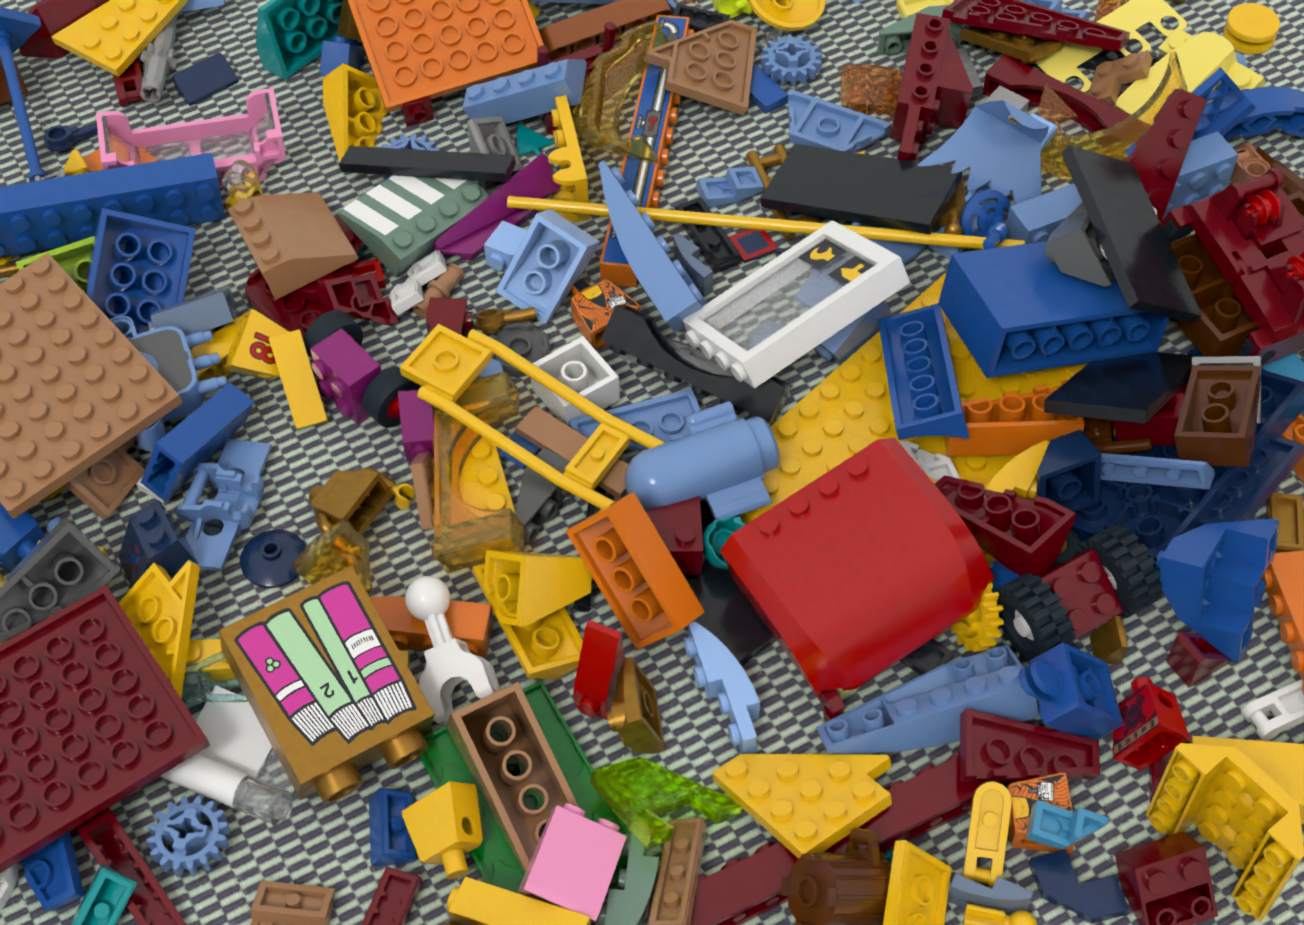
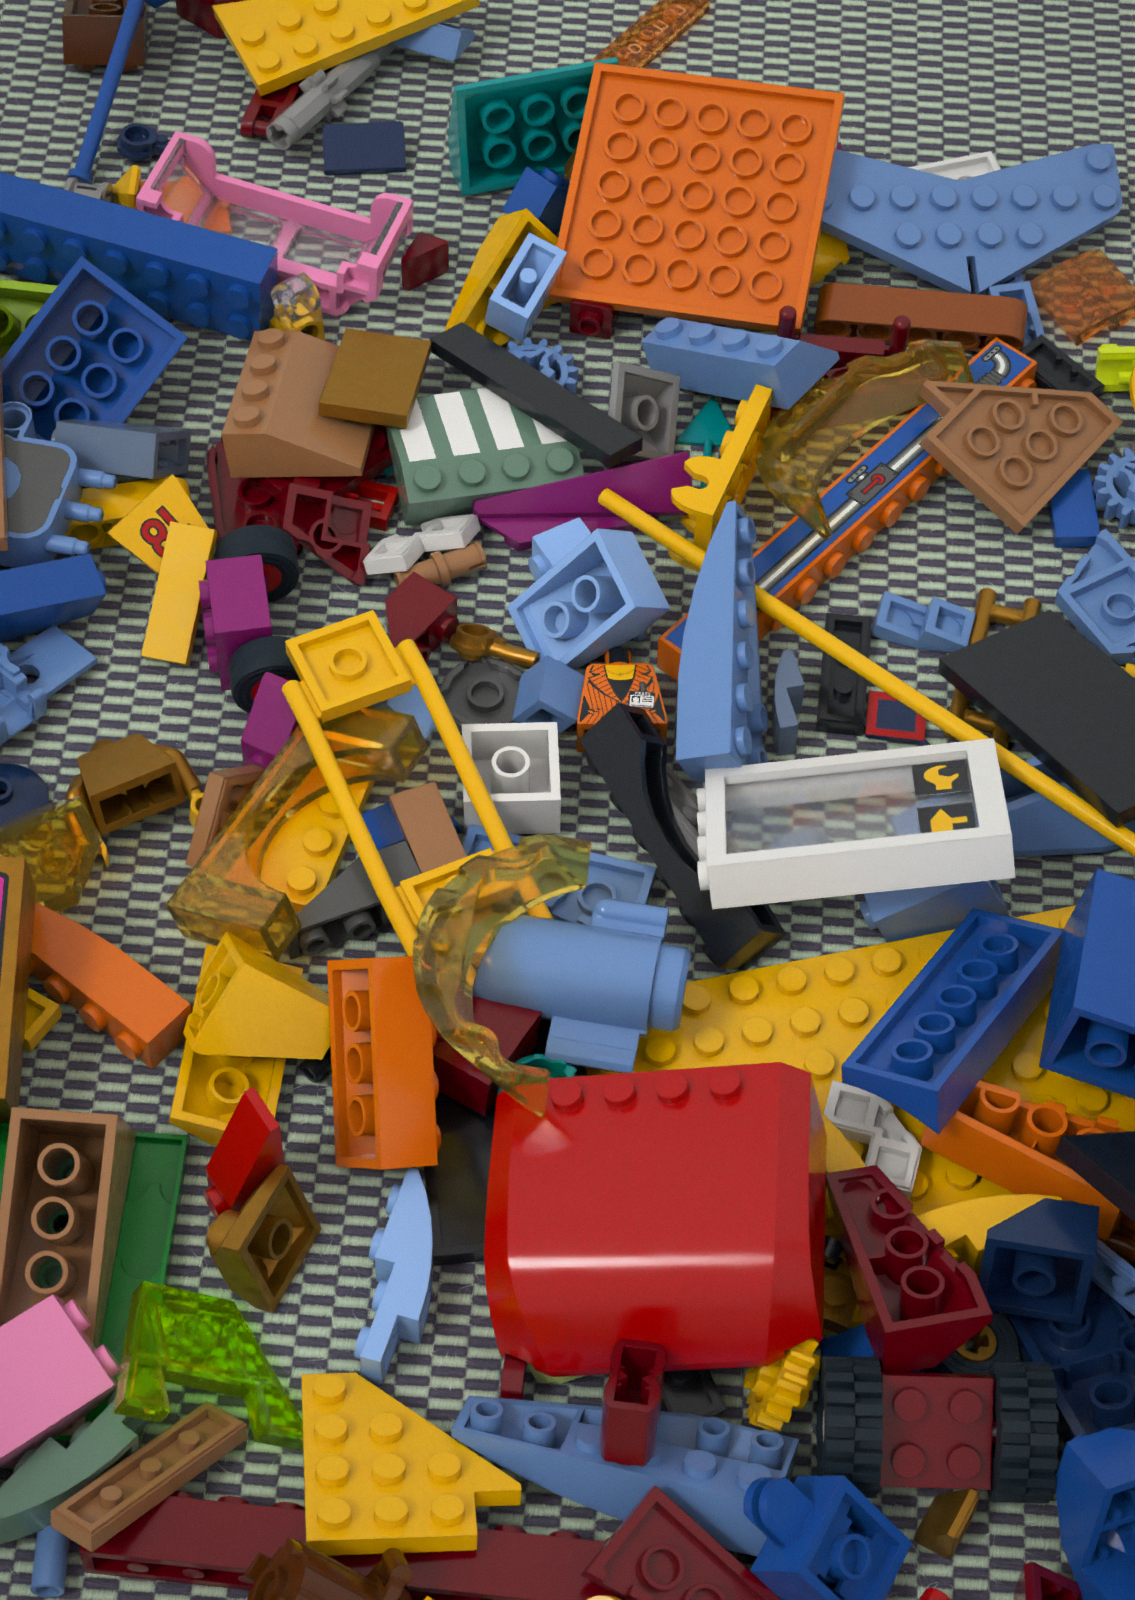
camera: 30 degrees right, 0 degrees up
white piece [405,576,500,724] -> none
none -> pearl gold tile [319,328,431,429]
none -> dark red slope [401,232,449,291]
none -> clear yellow windscreen [412,834,592,1117]
none -> light blue slope [484,232,567,342]
none -> medium blue brick [512,655,585,735]
none -> dark red brick [599,1339,666,1466]

